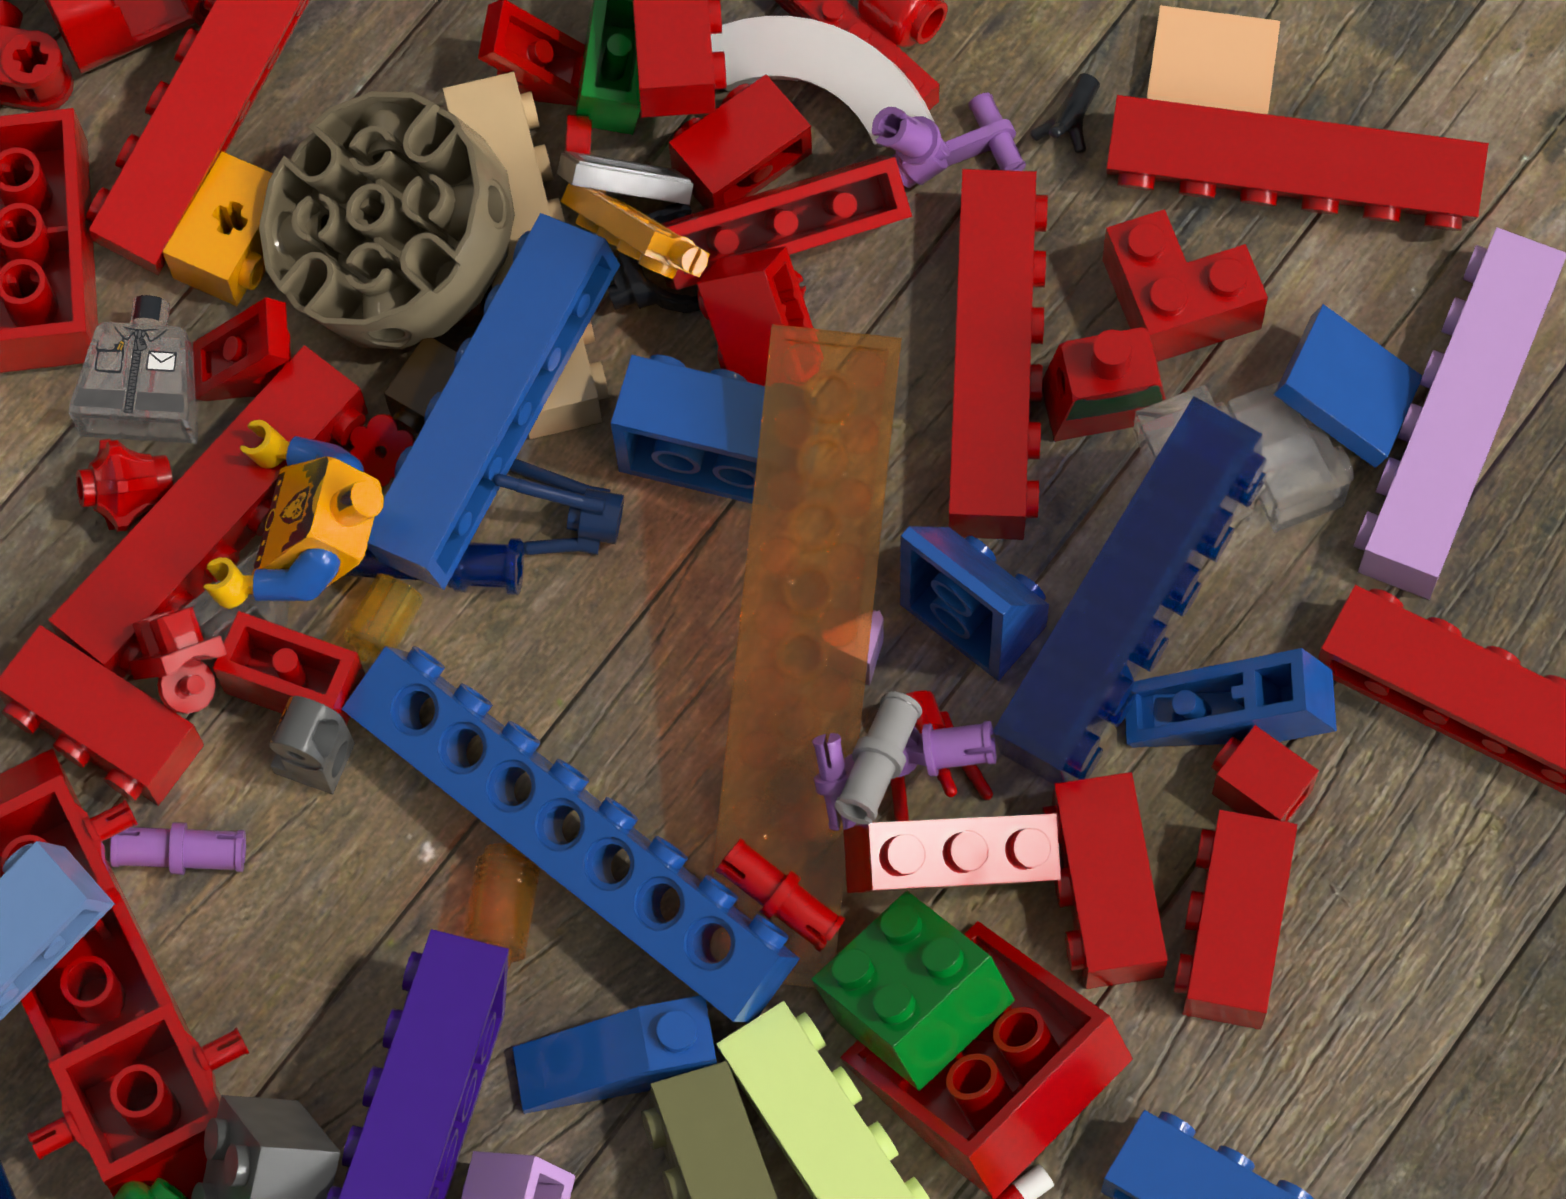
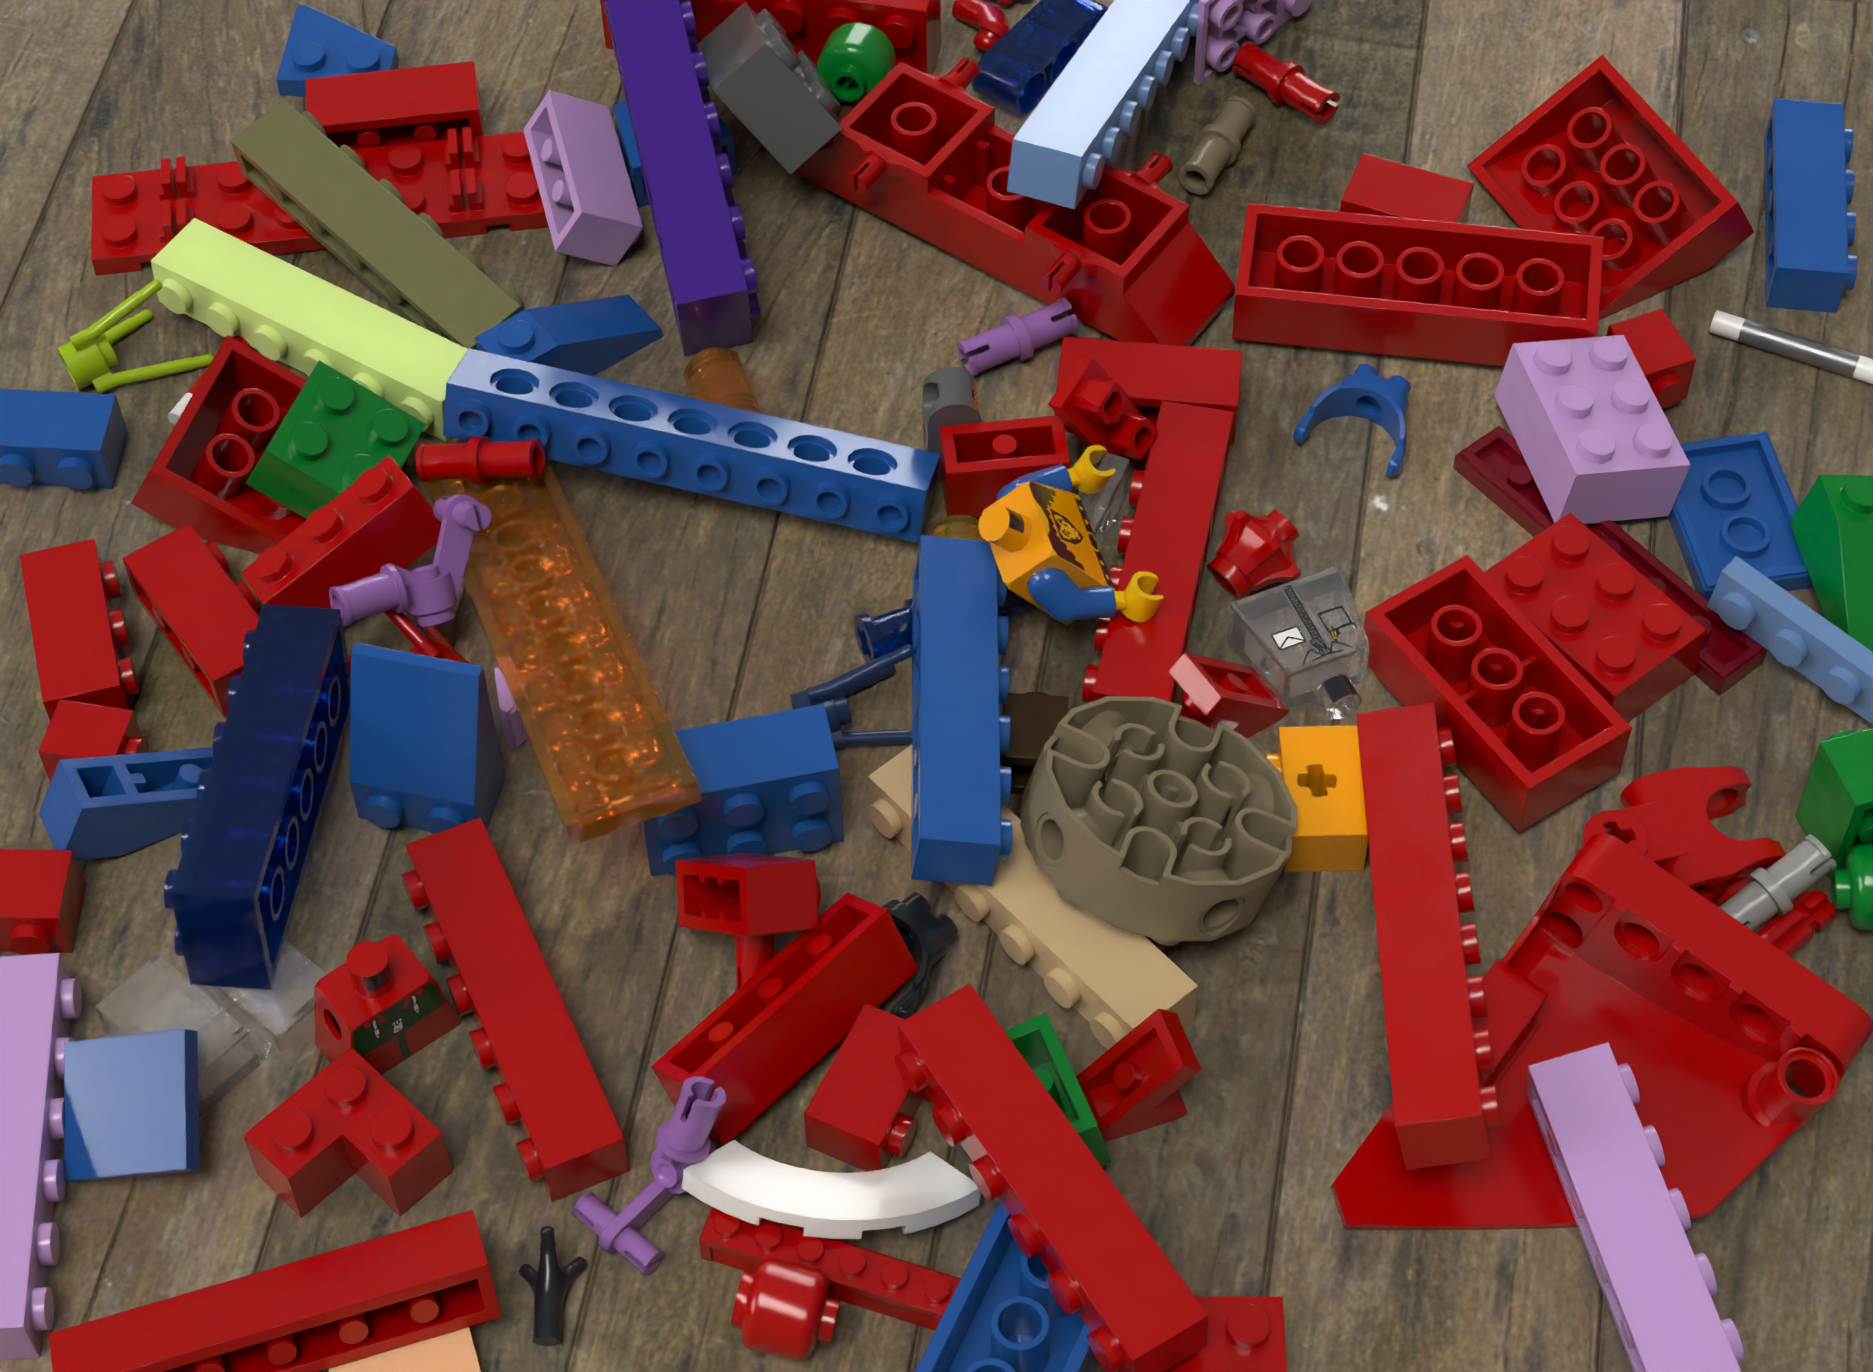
camera: 150 degrees right, 15 degrees down
red plant [349,414,415,487] -> none
tile [557,151,694,205] -> none
light orange plate [560,183,710,279] -> none
red tile [564,115,592,155] -> none
light grey pin [835,691,922,824] -> none

